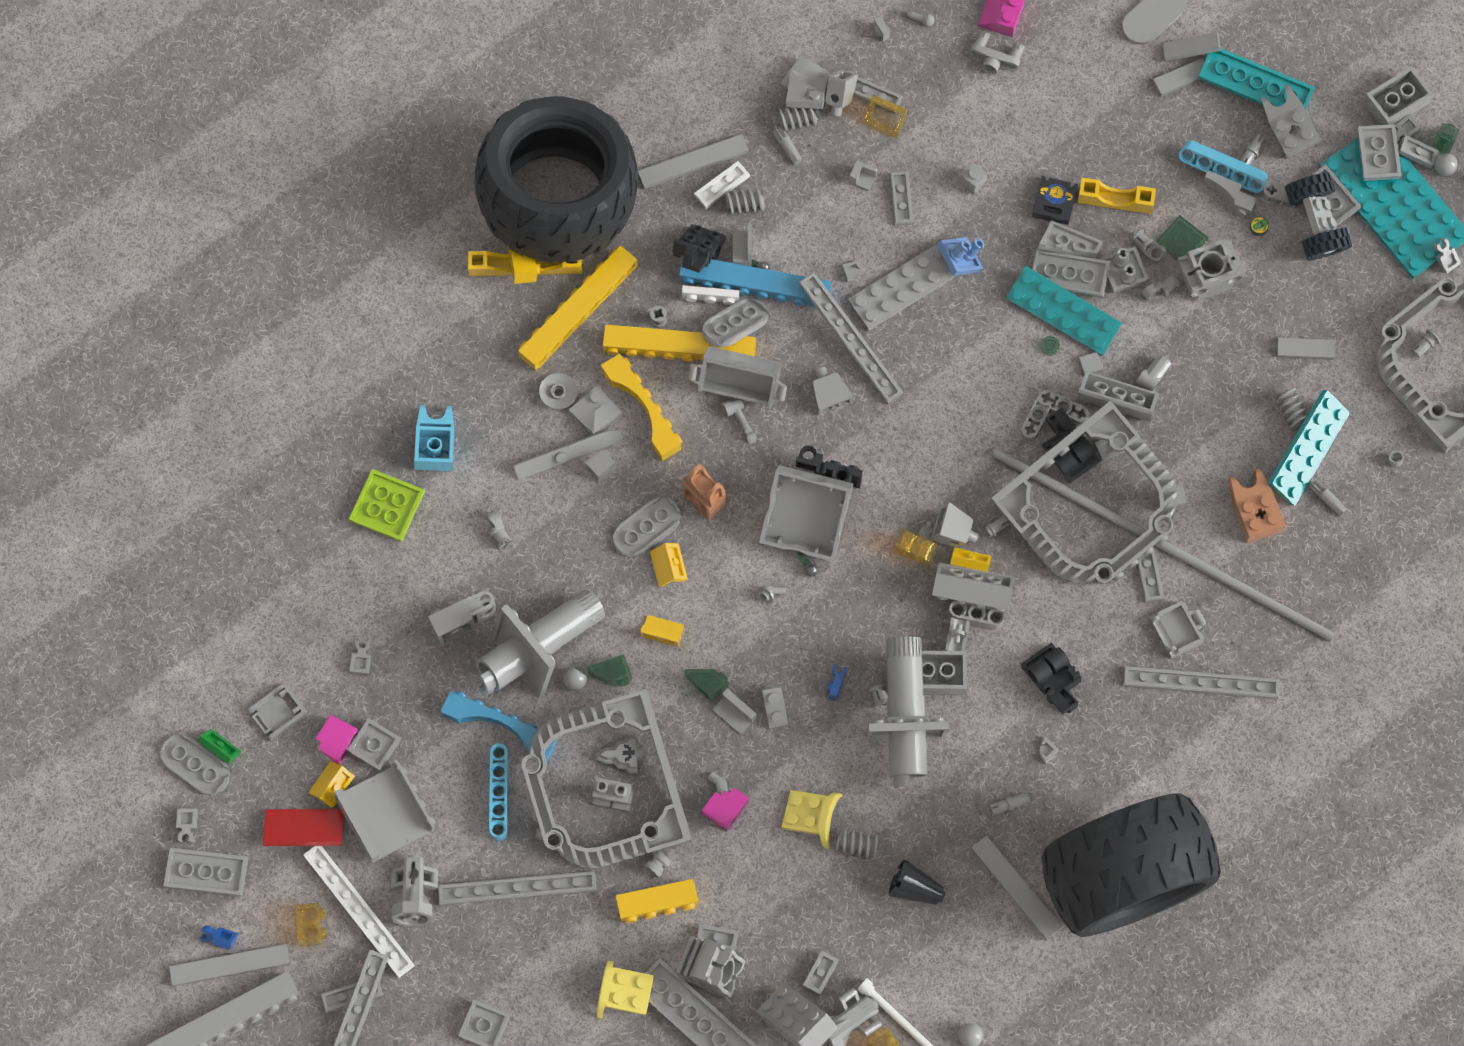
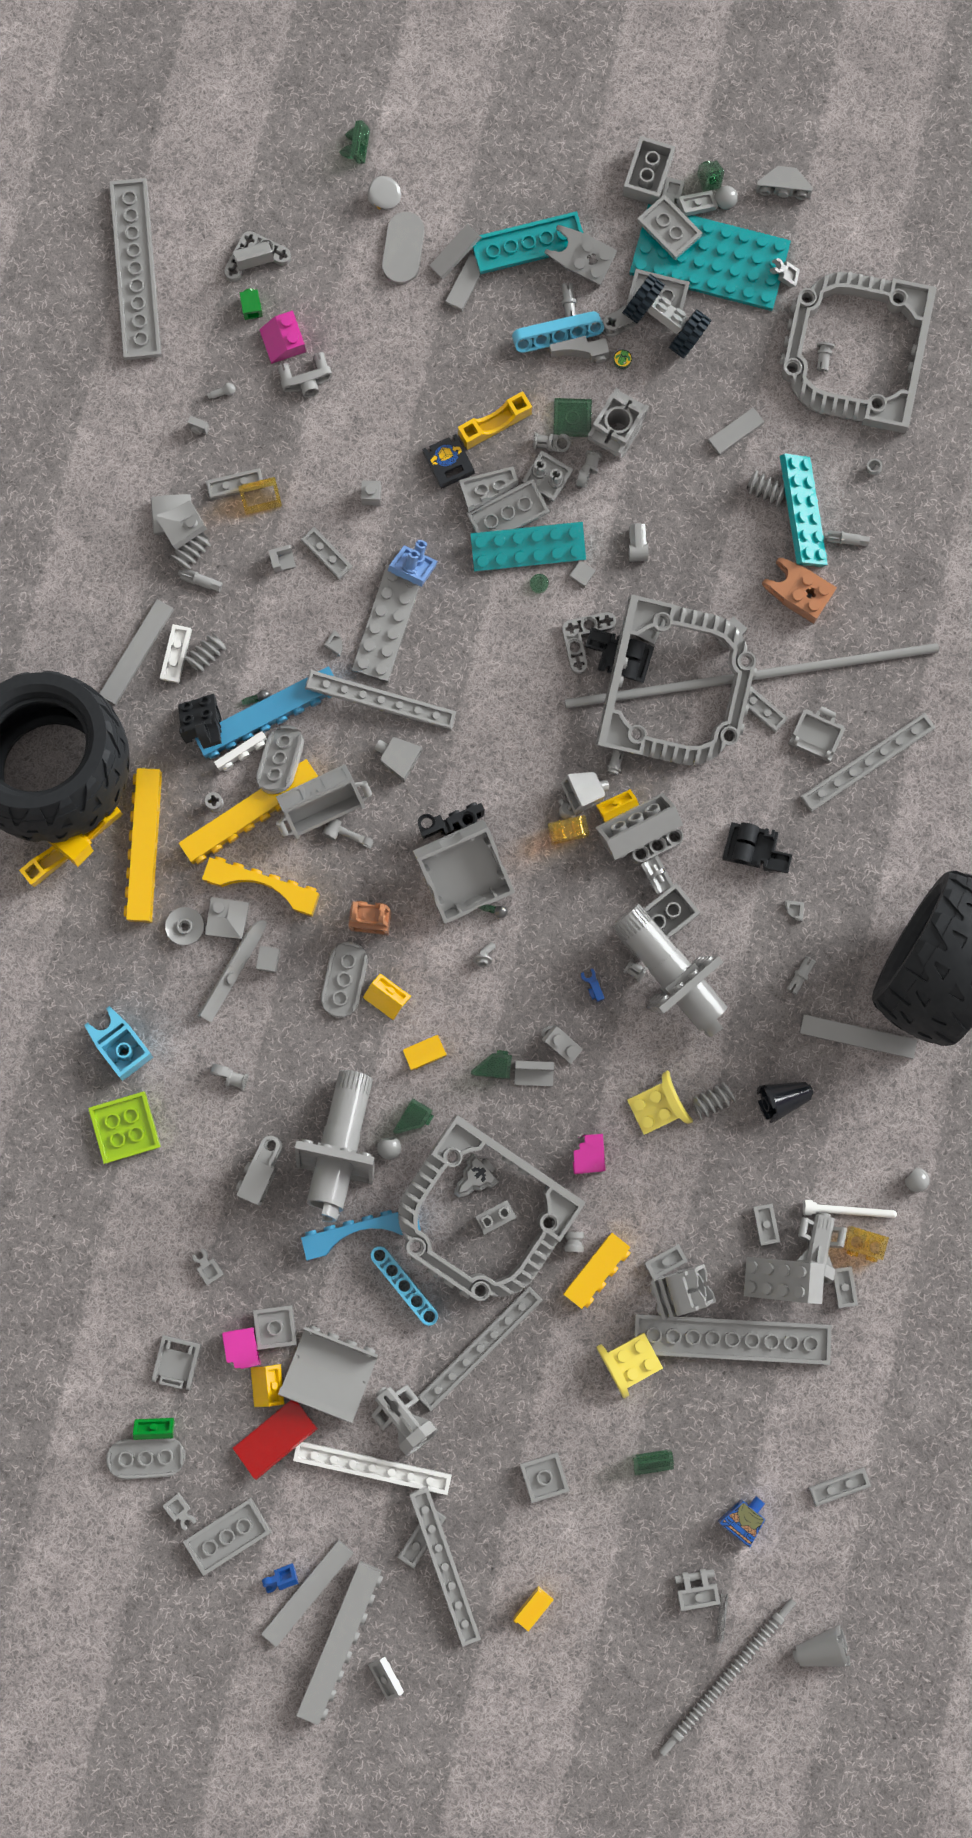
camera: 40 degrees left, 10 degrees up
clear yellow brick [295,902,327,948] -> none
light grey arm [708,771,728,795] -> none
light grey panel [733,223,752,266] -> none
light grey torso [825,70,858,116] -> none
light grey slope [1077,371,1159,421] -> none

